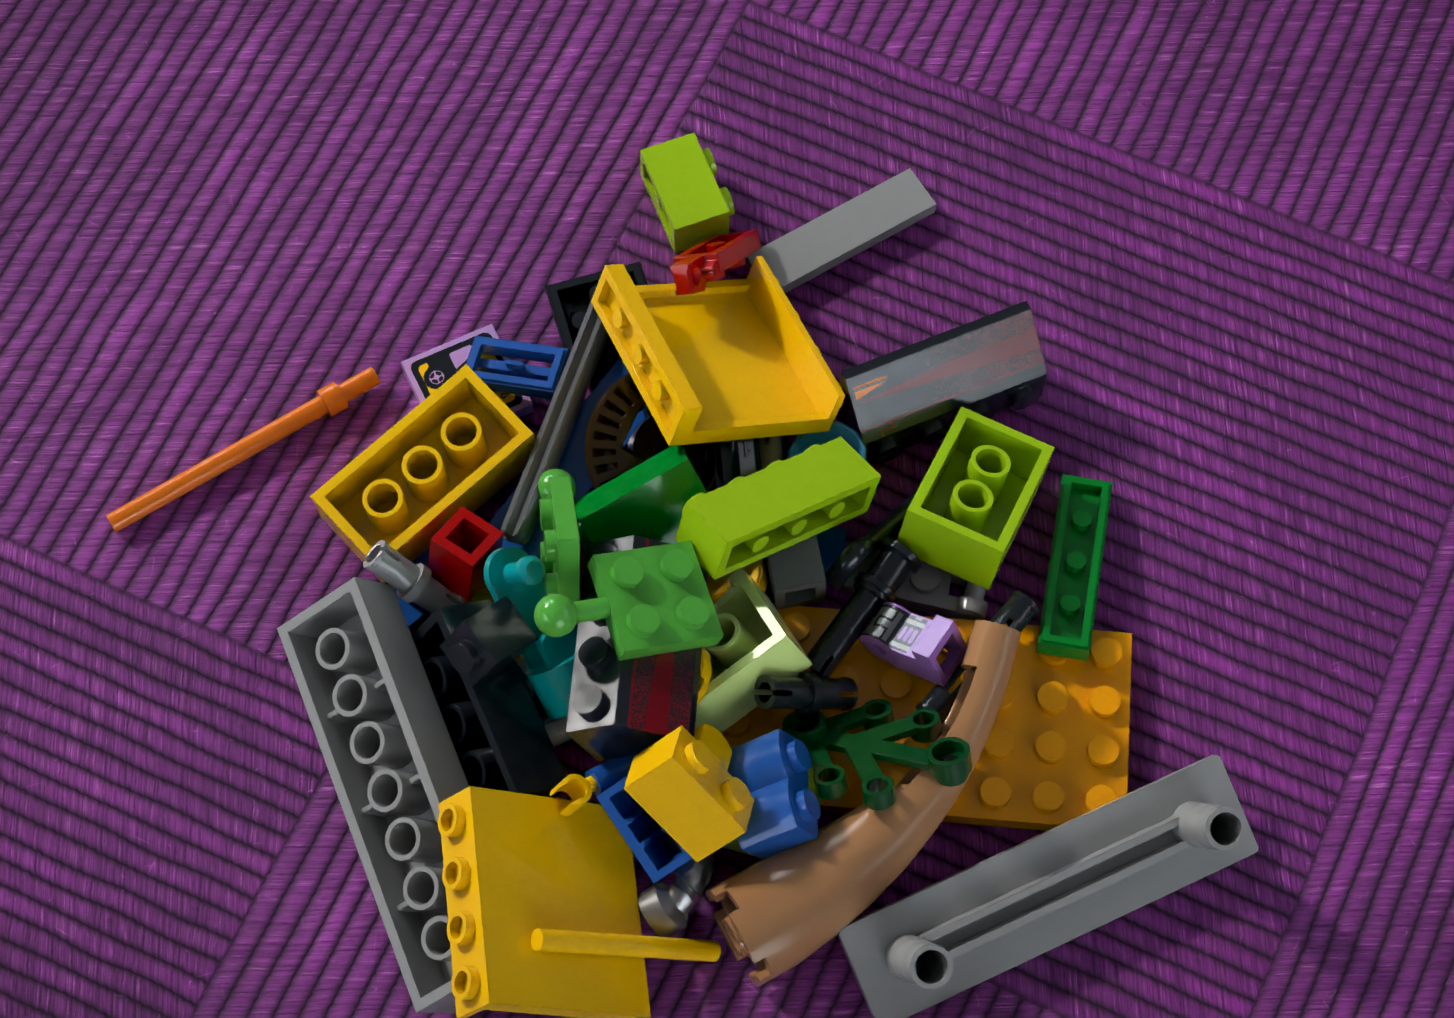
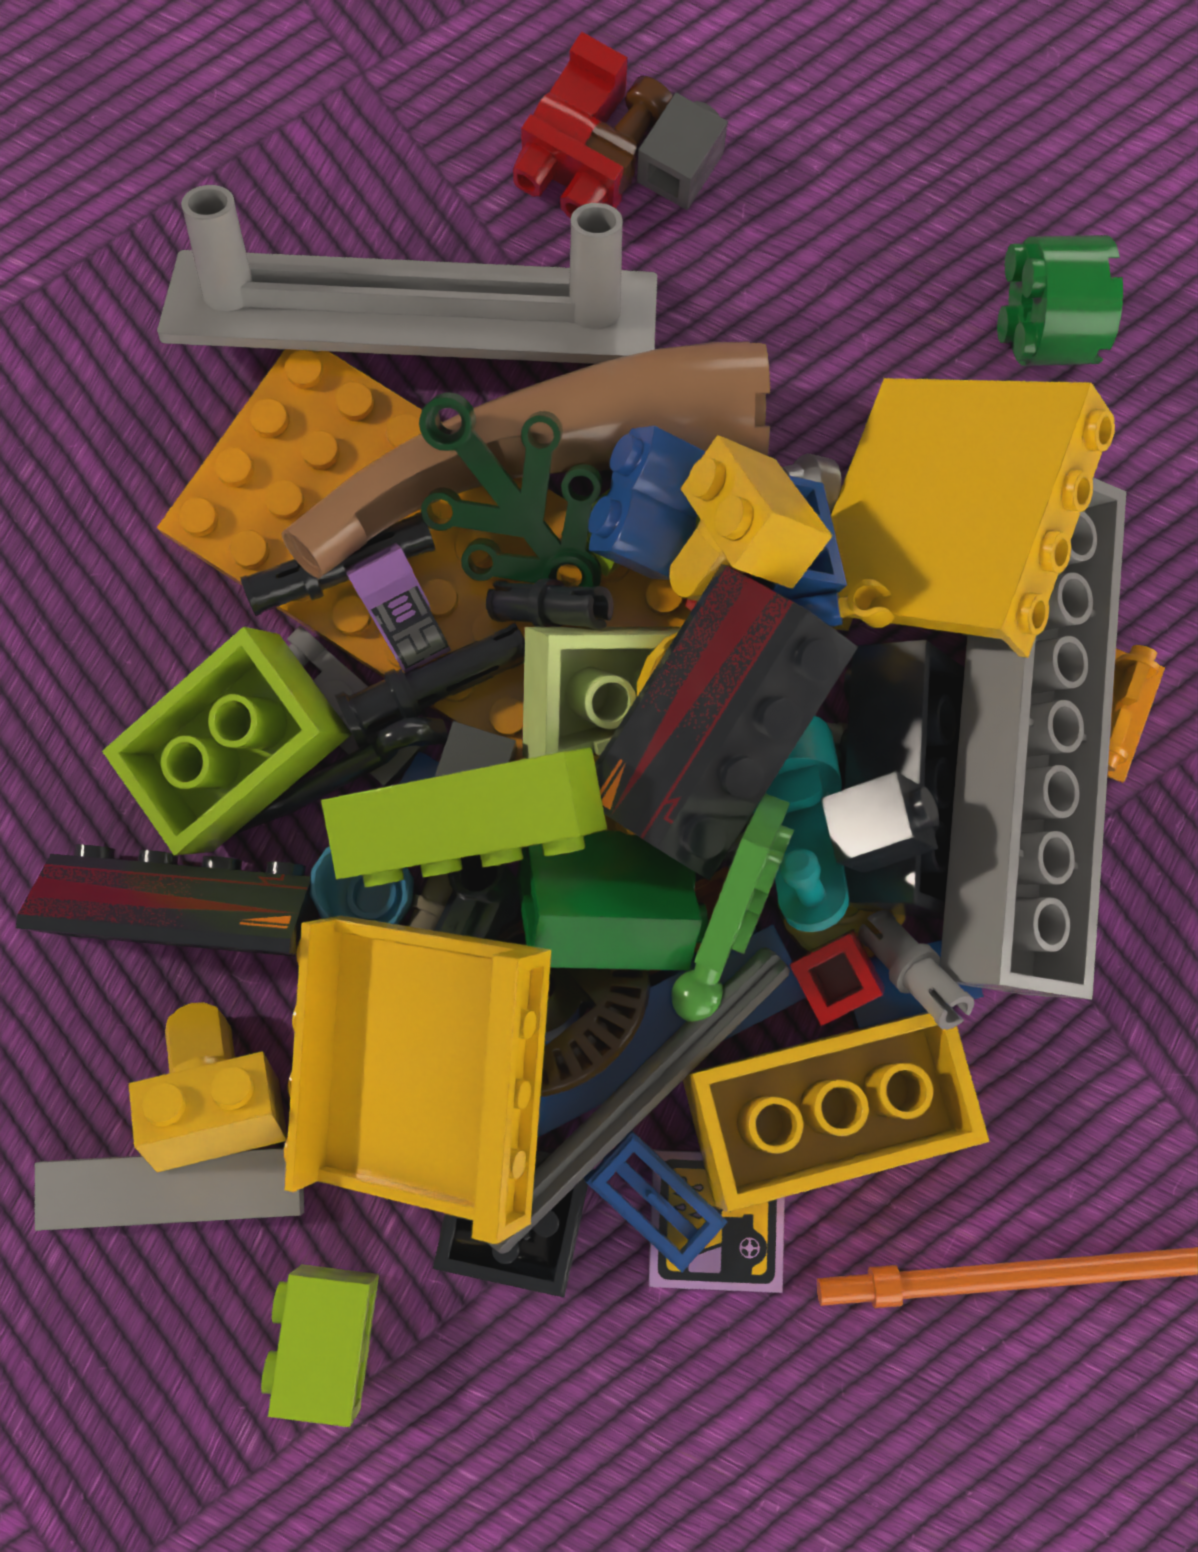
camera: 150 degrees left, 15 degrees up
yellow bar [530,928,721,962] -> none
bright green plate [534,541,724,661] -> none
red hinge [670,229,761,295] -> none
green tile [1036,474,1113,661] -> none
none -> yellow brick [128,1002,287,1172]
none -> light orange hinge [1107,645,1165,783]

